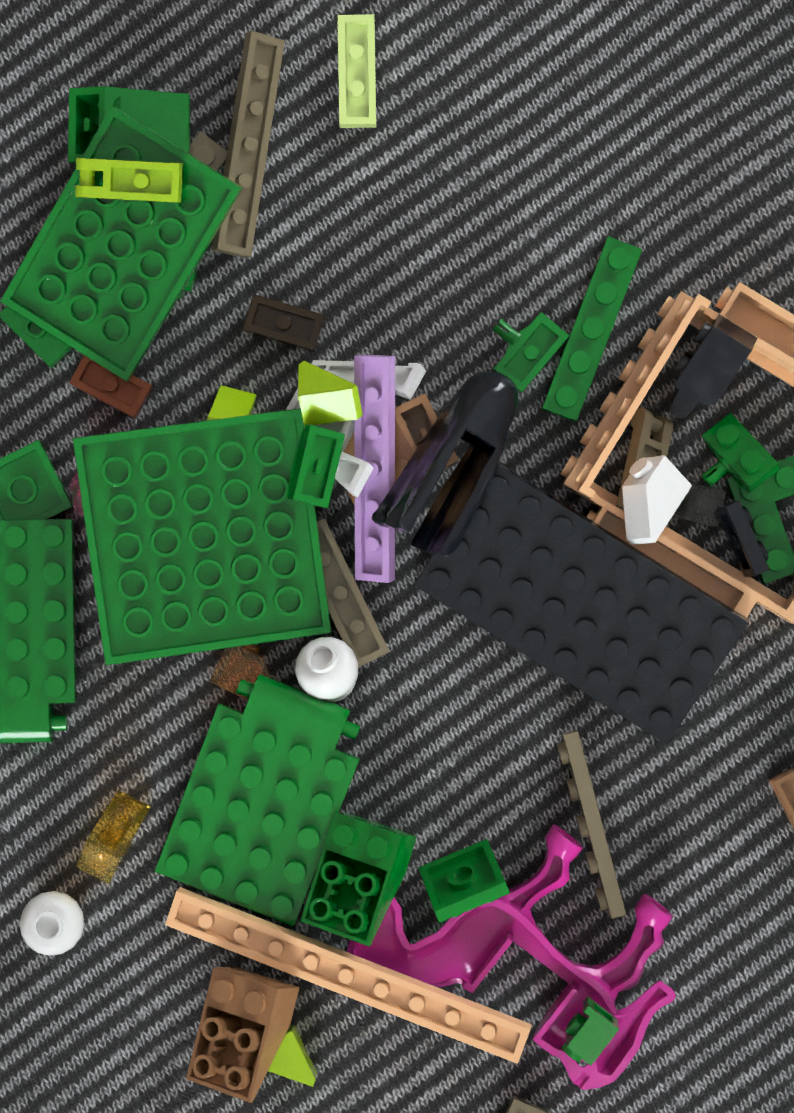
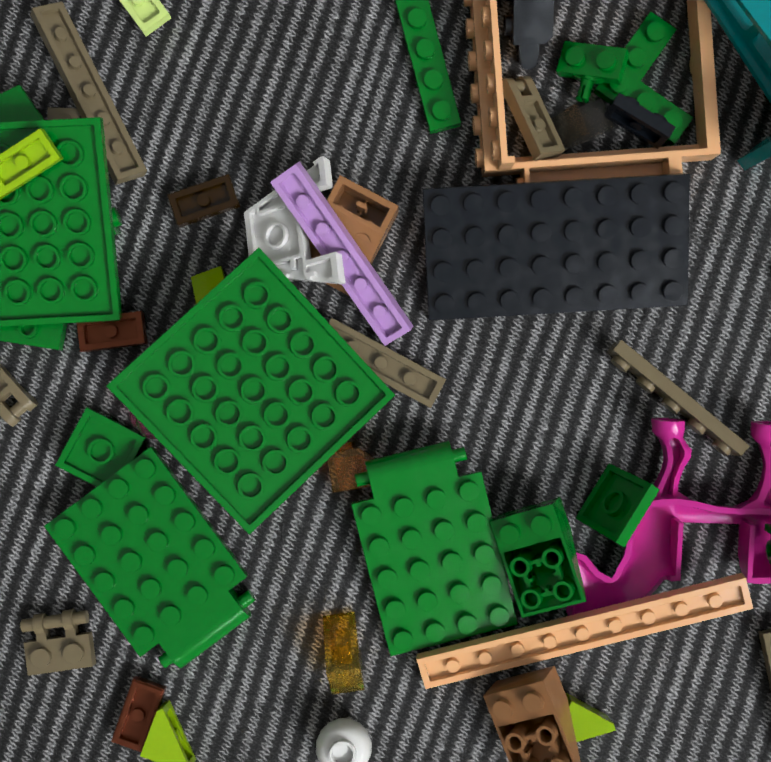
camera: 30 degrees left, 0 degrees up
green plate [288,424,345,508] -> none
white piece [295,637,359,702] -> none
lime slope [298,361,363,426] -> none
black piece [372,371,518,557] -> none
green plate [492,312,570,394] -> none
white slope [622,455,692,545] -> none

